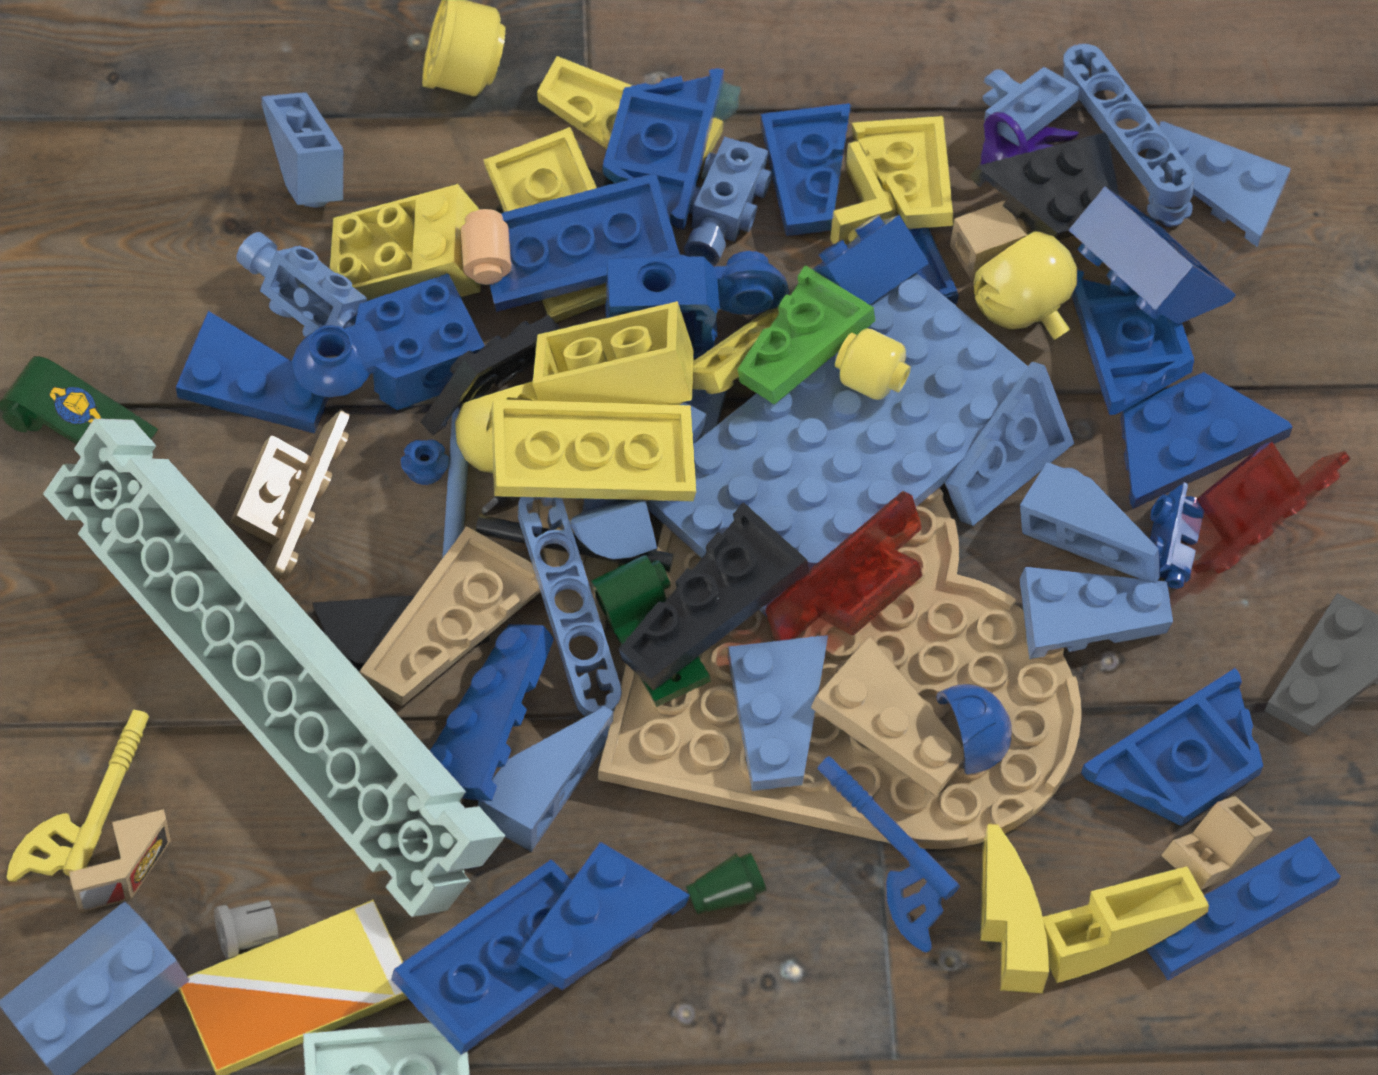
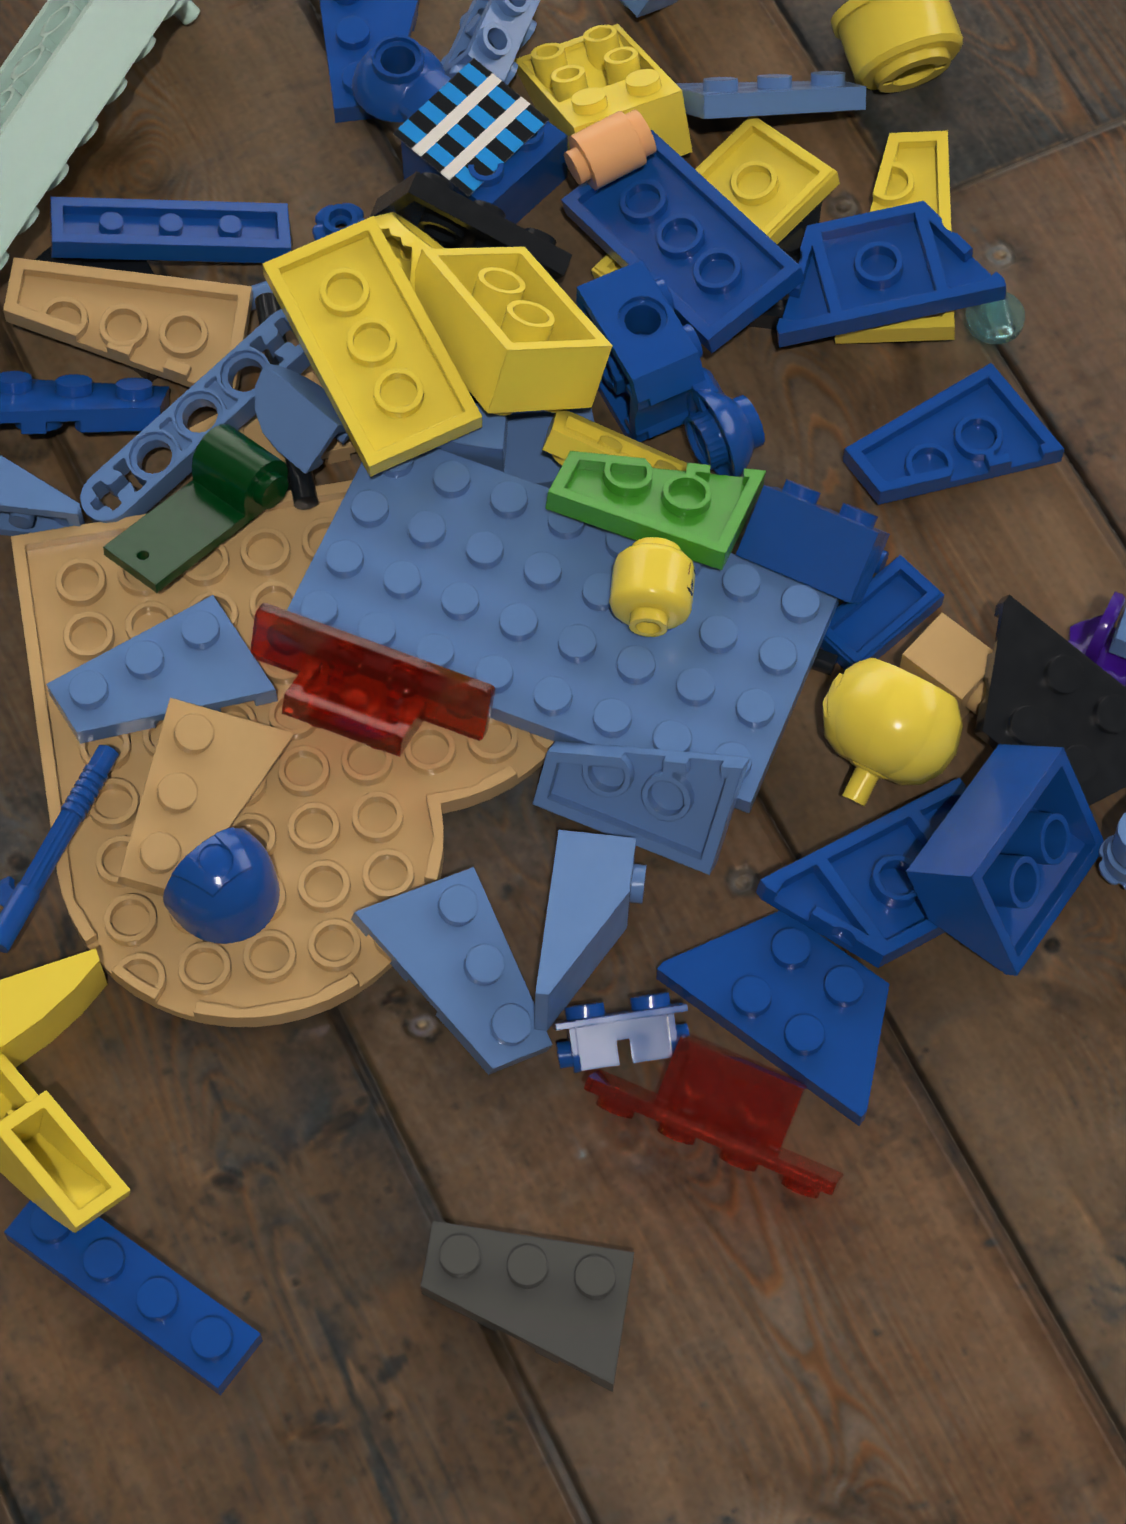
camera: 70 degrees right, 5 degrees up
tan bracket [230,410,349,580] -> none
black wing [619,502,810,690] -> none
medium blue brick [684,137,772,266] -> none
light yellow bracket [830,141,896,245] -> none
light yellow wing [851,116,953,229] -> none
blue wing [1081,668,1263,826] -> none
tan slope [1161,796,1273,890] -> none
none -> blue plate [50,197,291,263]
none -> sticker [393,58,549,196]
none -> medium blue wing [676,71,866,119]

